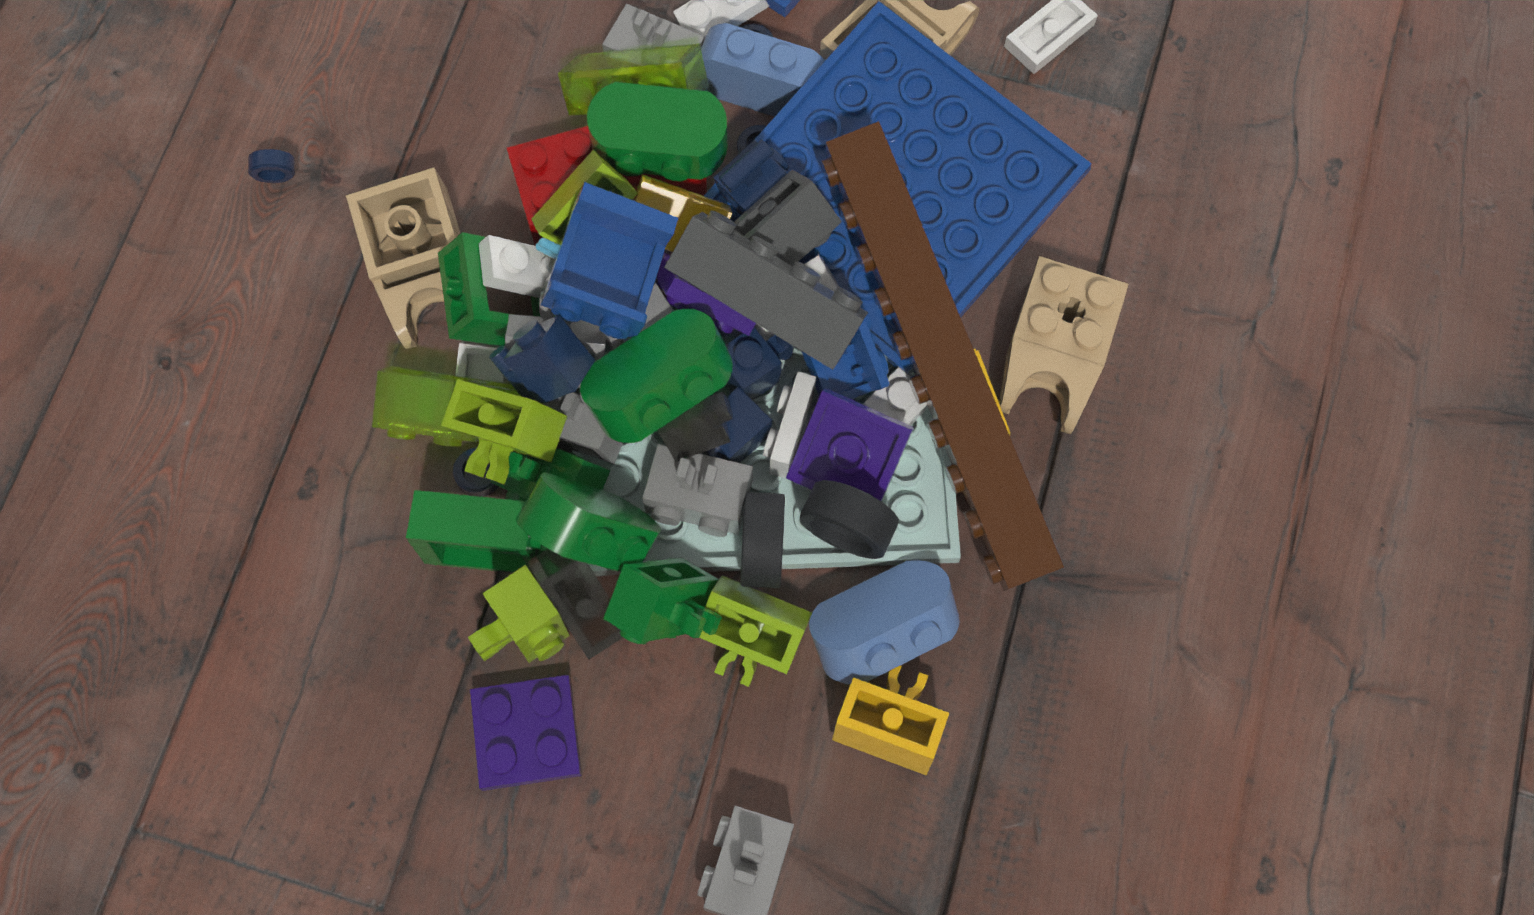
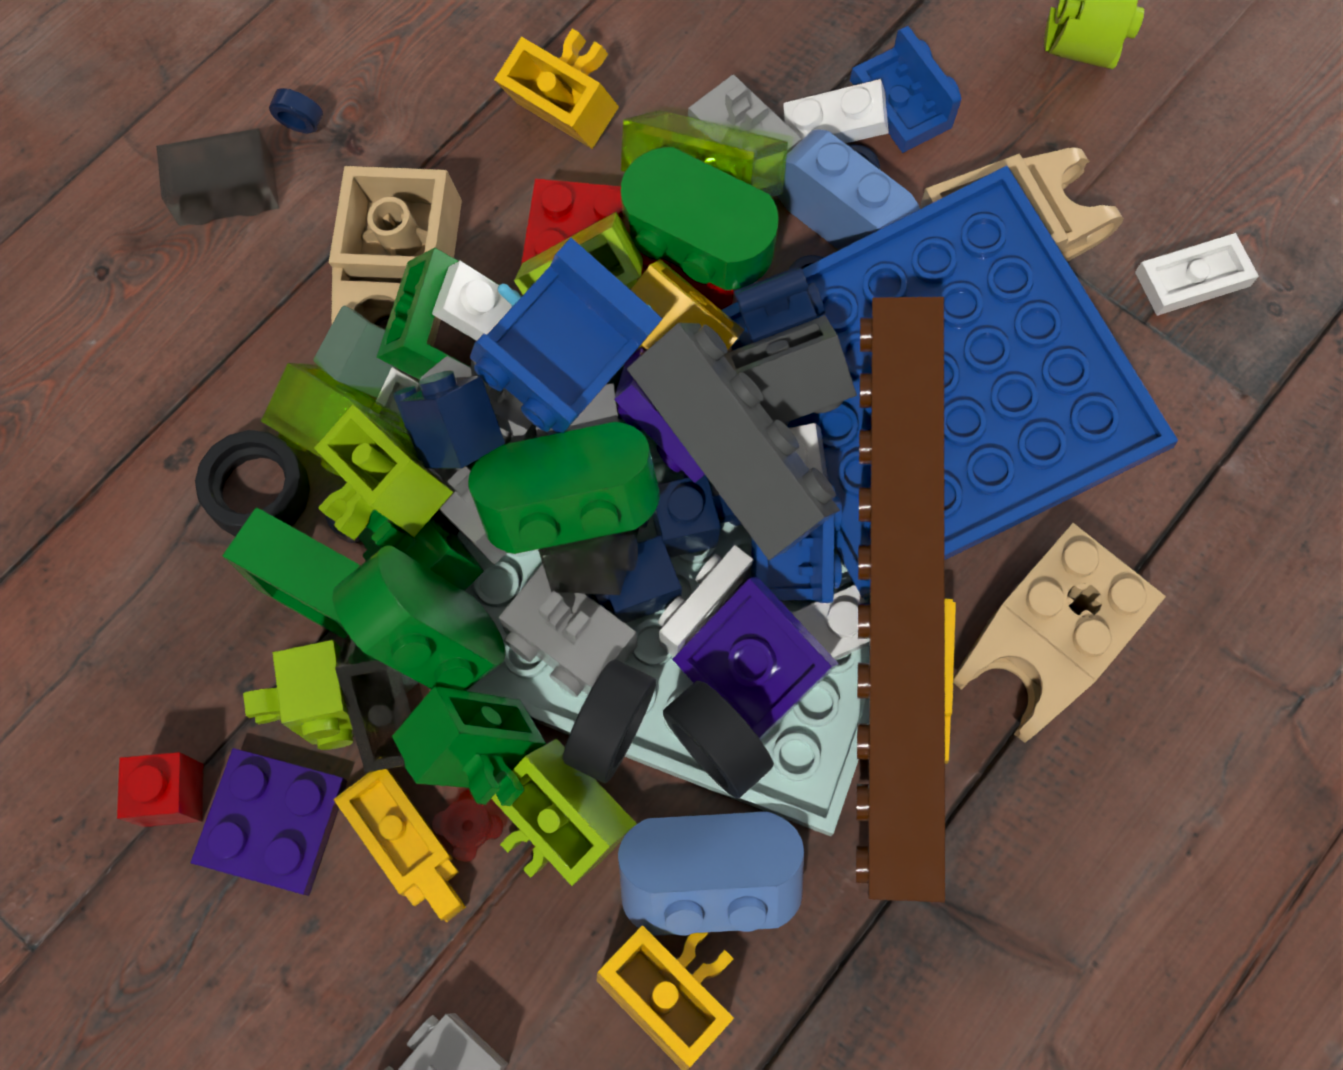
camera: 25 degrees right, 0 degrees up
none -> red brick [117,752,204,827]
none -> clear smoke brick [156,128,279,226]
none -> black tyre [195,430,310,537]
none -> sand green panel [313,305,394,398]
none -> yellow hinge [334,762,466,923]
none -> clear red plate [432,790,504,862]
none -> yellow brick [494,28,619,149]

